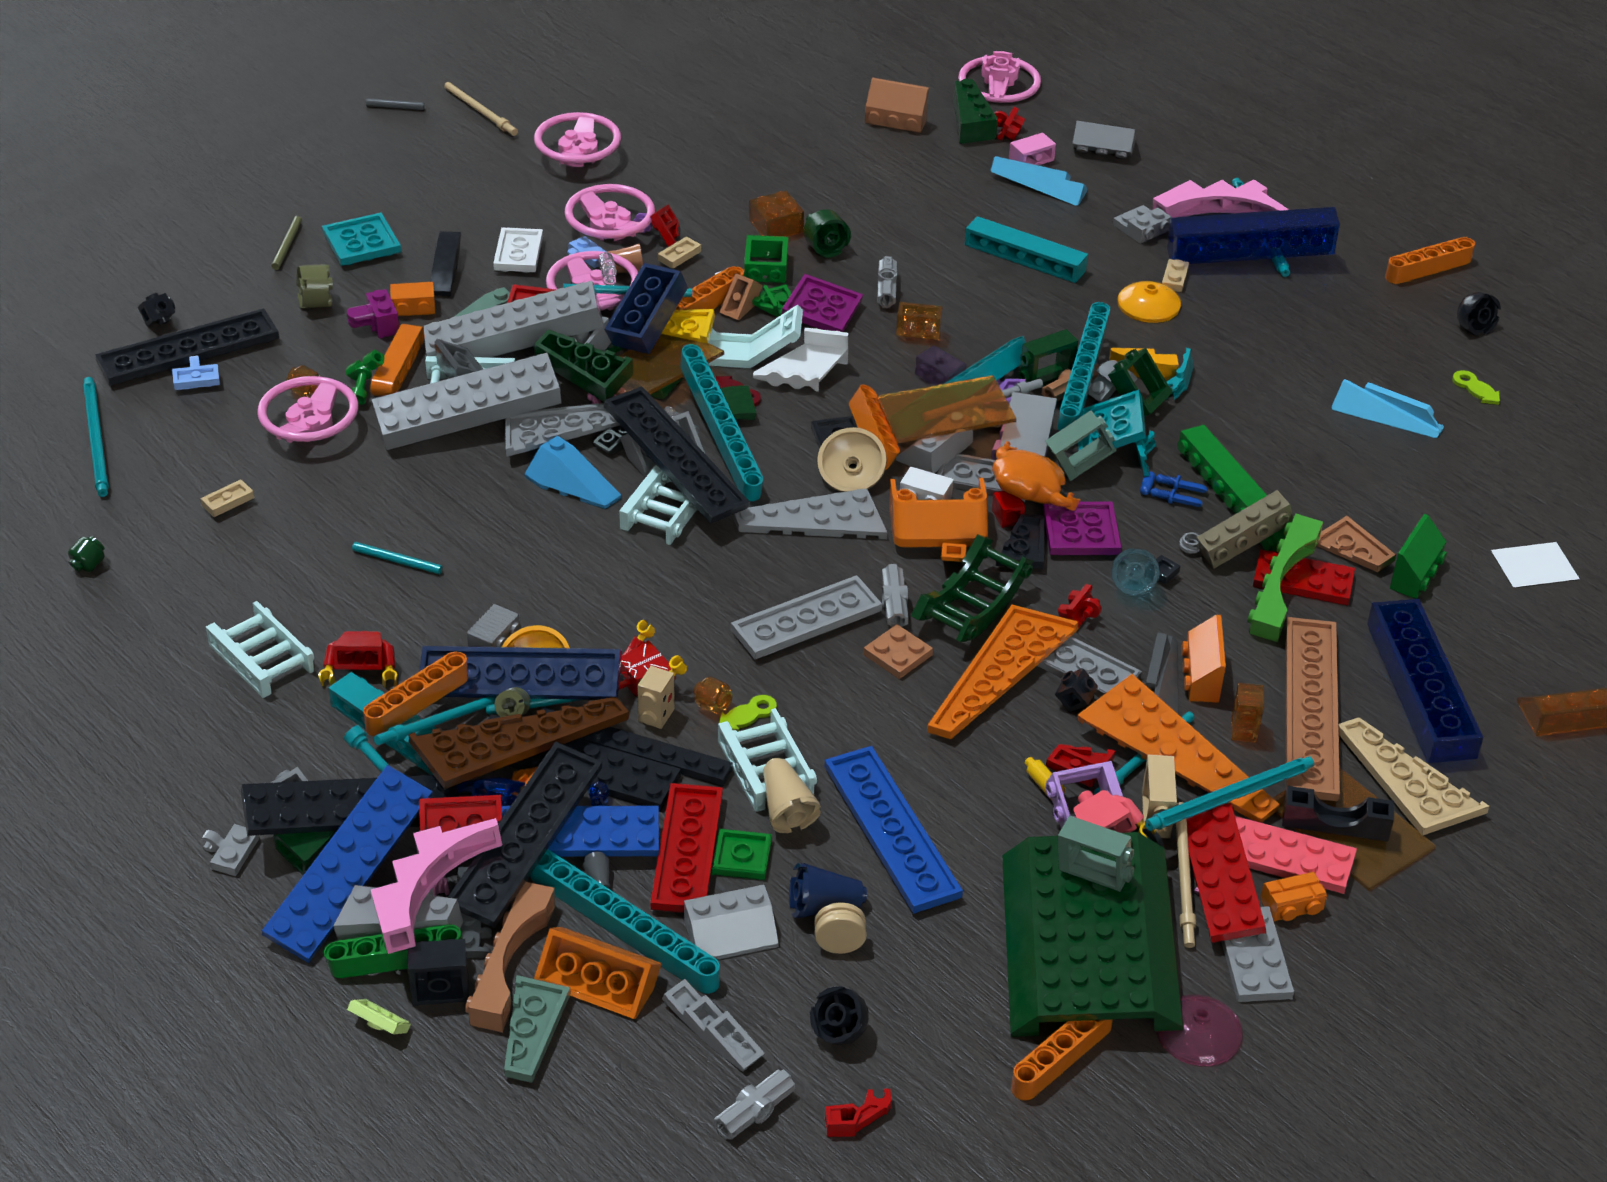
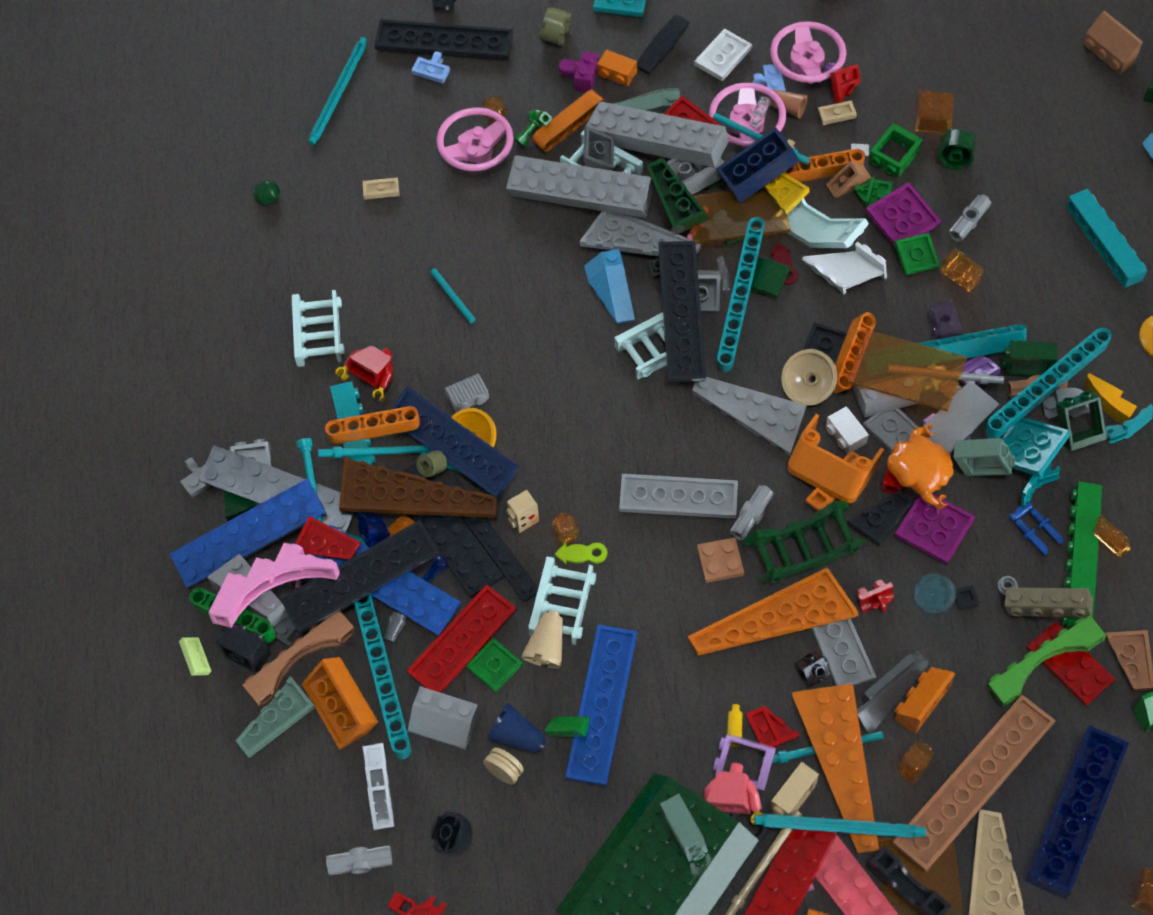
camera: 40 degrees right, 20 degrees up
red torso [619,620,687,697] -> none
none -> green slope [545,716,590,737]
none -> green tile [894,233,940,276]
none -> clear orange slope [1094,515,1131,557]

